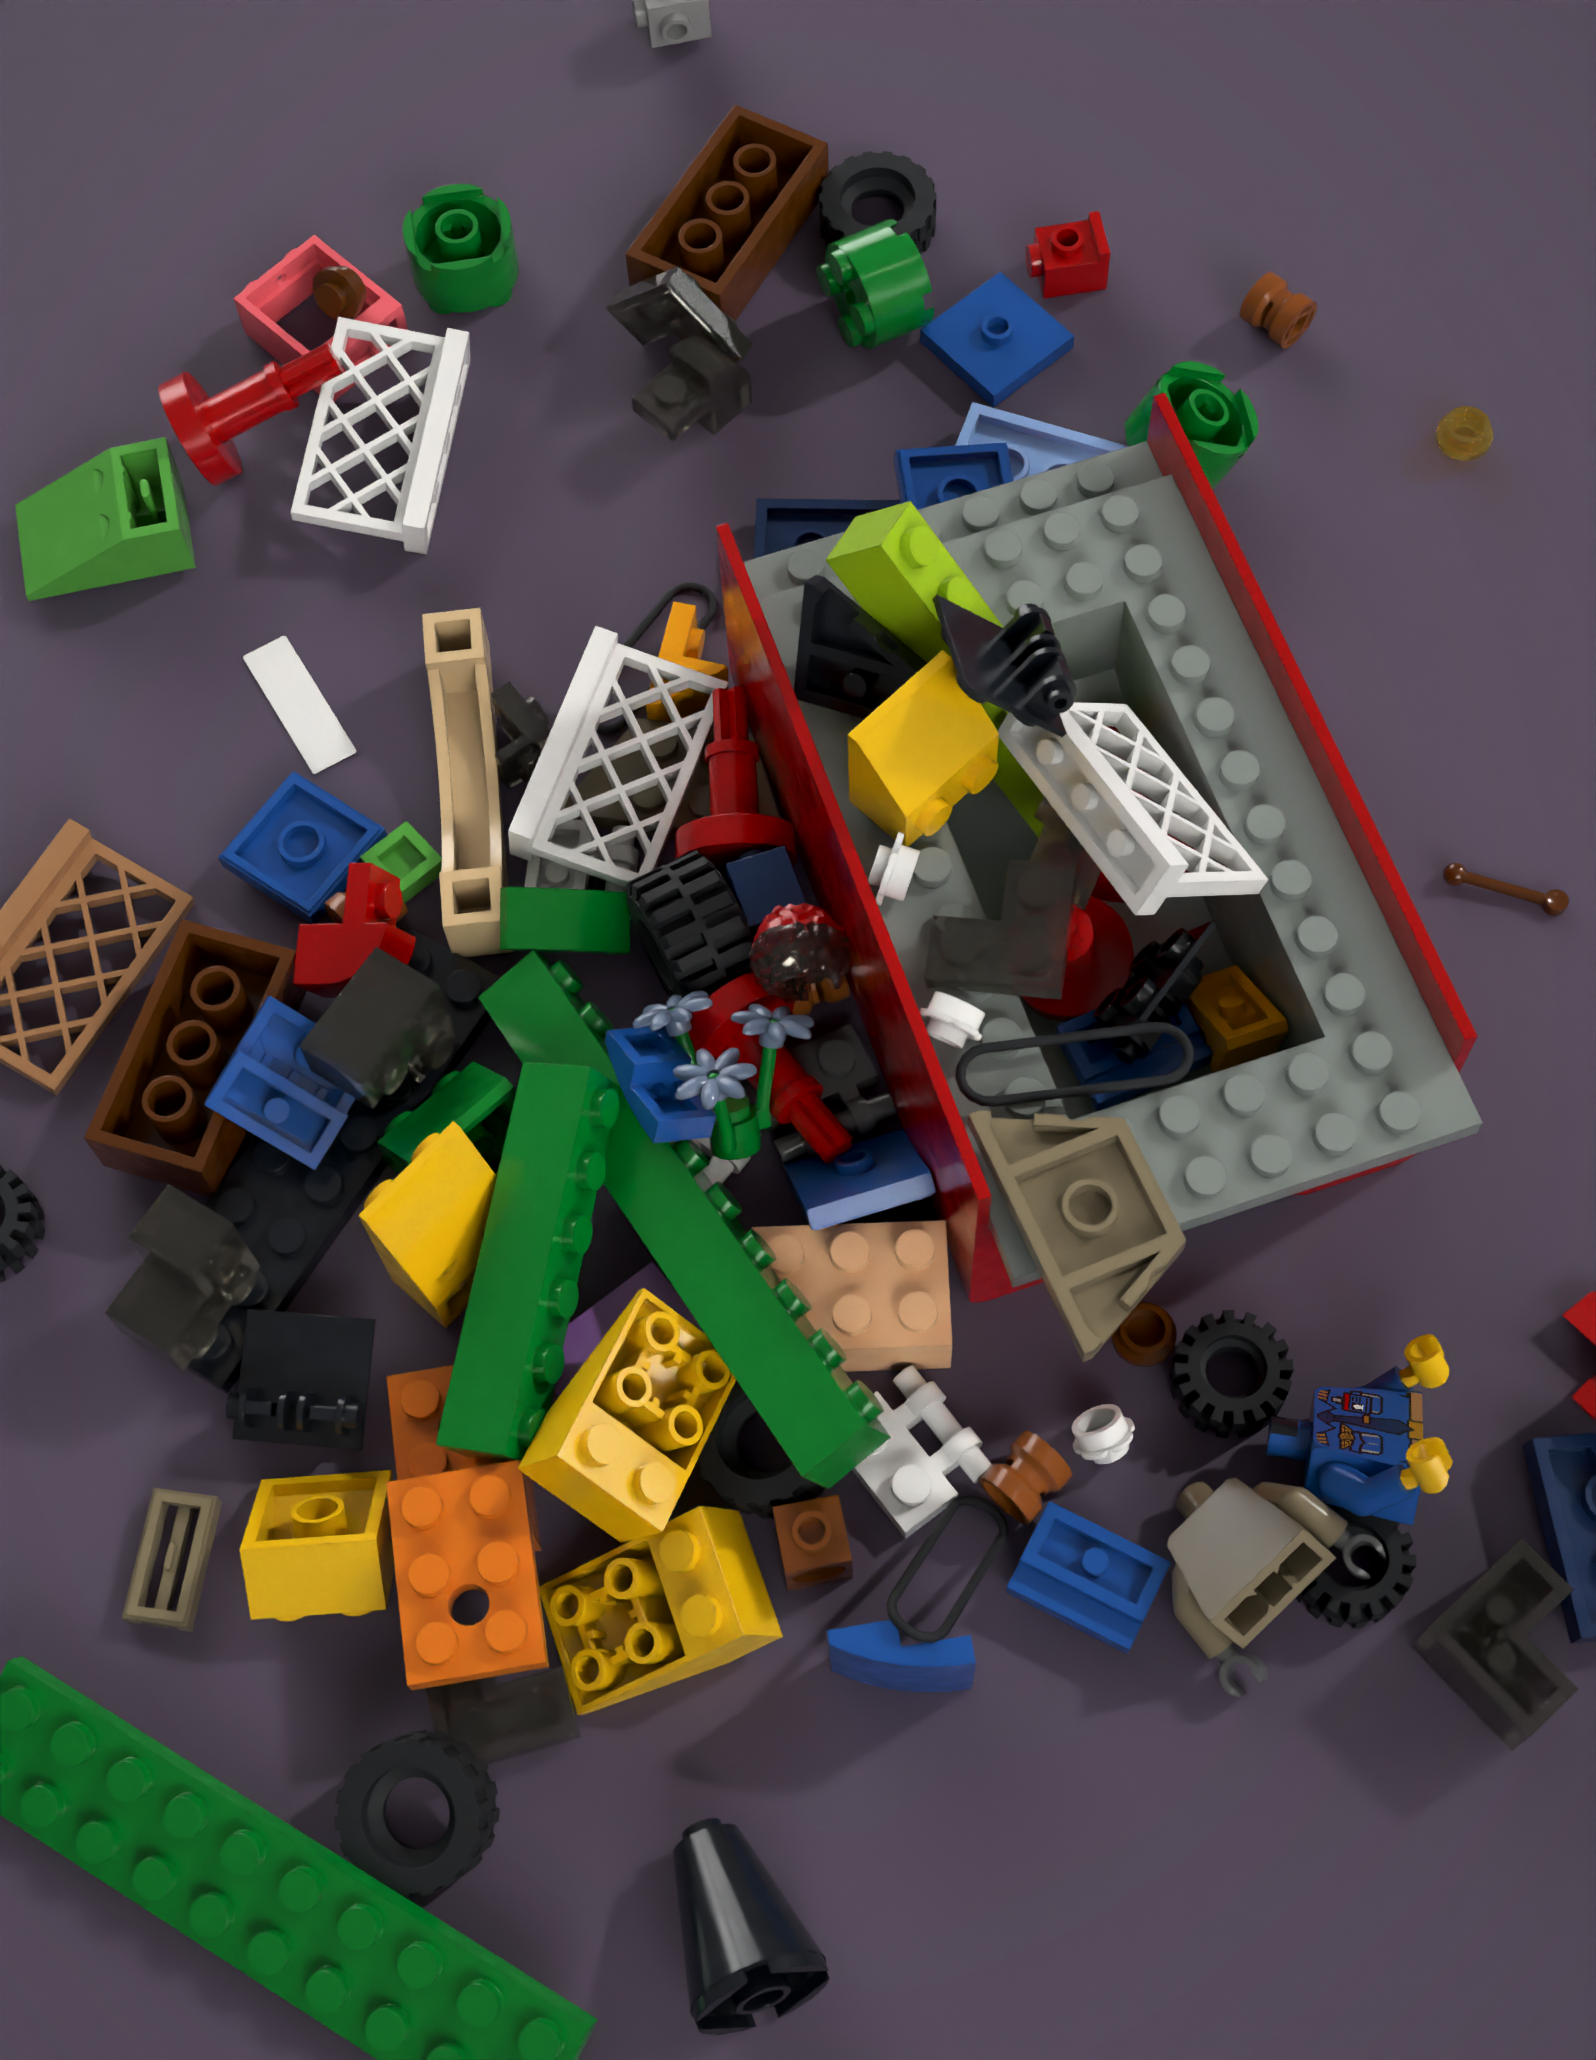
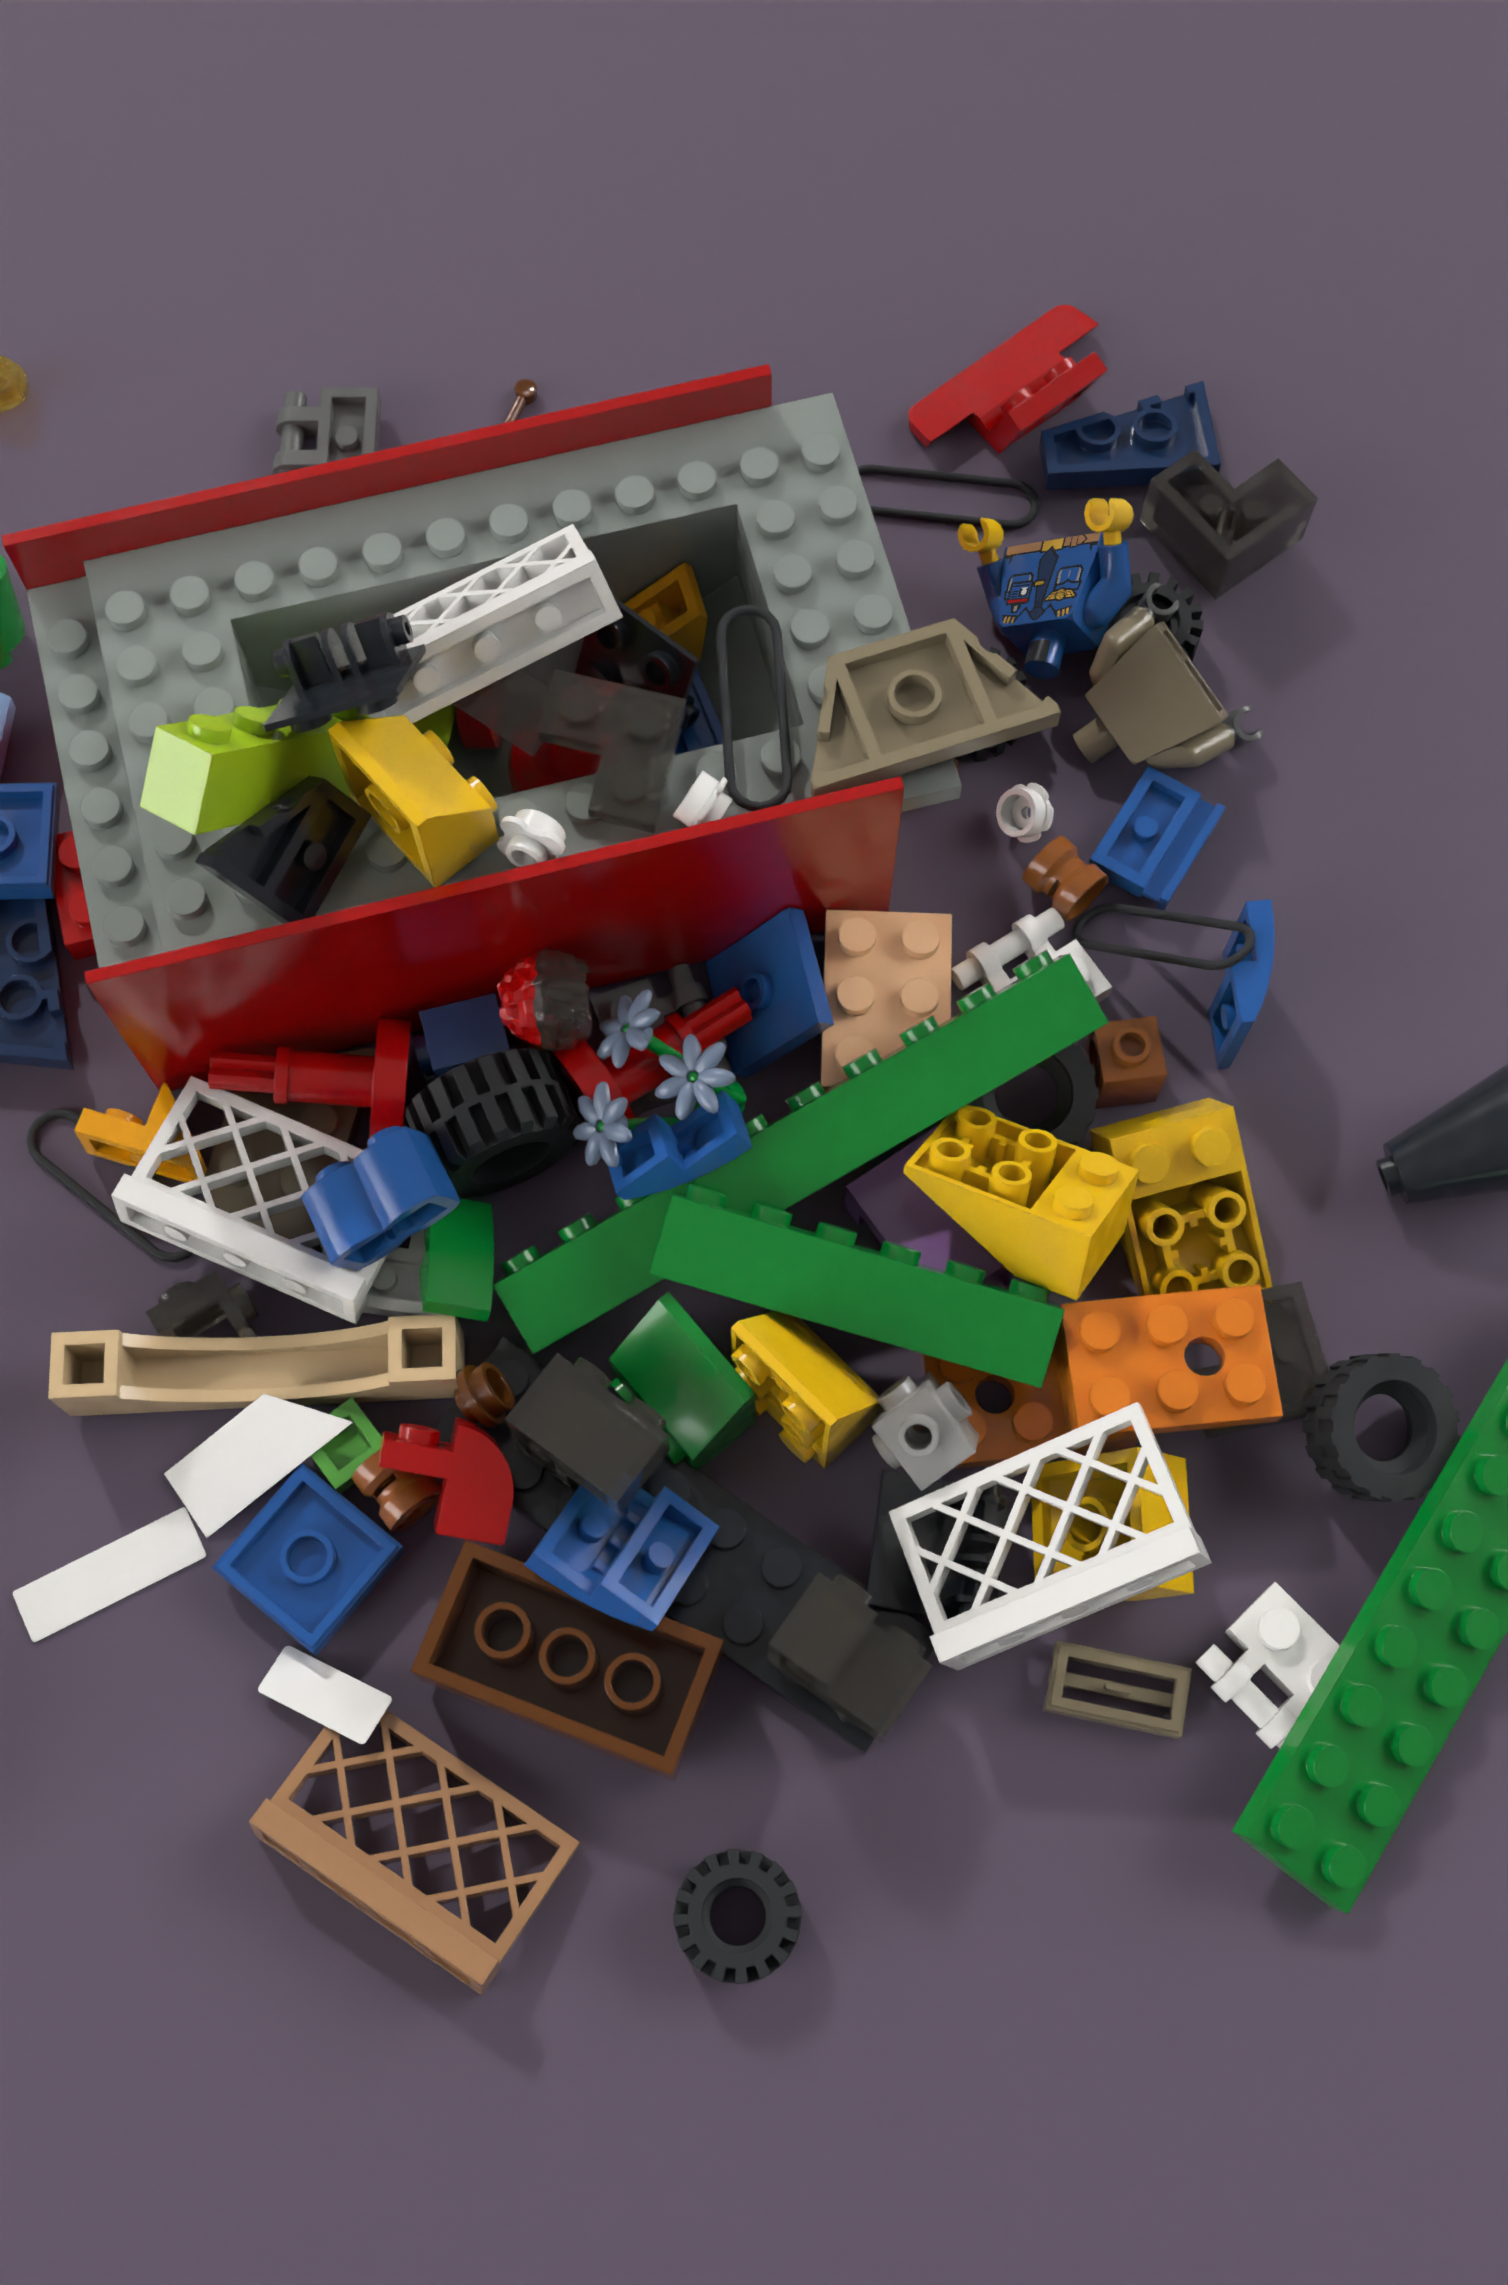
camera: 90 degrees left, 5 degrees up
none -> white sticker [164,1394,353,1538]
none -> white sticker [258,1646,392,1744]
none -> dark grey plate [272,387,381,475]
none -> blue brick [301,1126,461,1271]
none -> reddish brown plate [454,1362,515,1428]
none -> black piece [857,464,1040,529]
none -> light grey brick [871,1372,979,1491]
none -> white fence [889,1402,1212,1670]
none -> white plate [1195,1582,1340,1749]

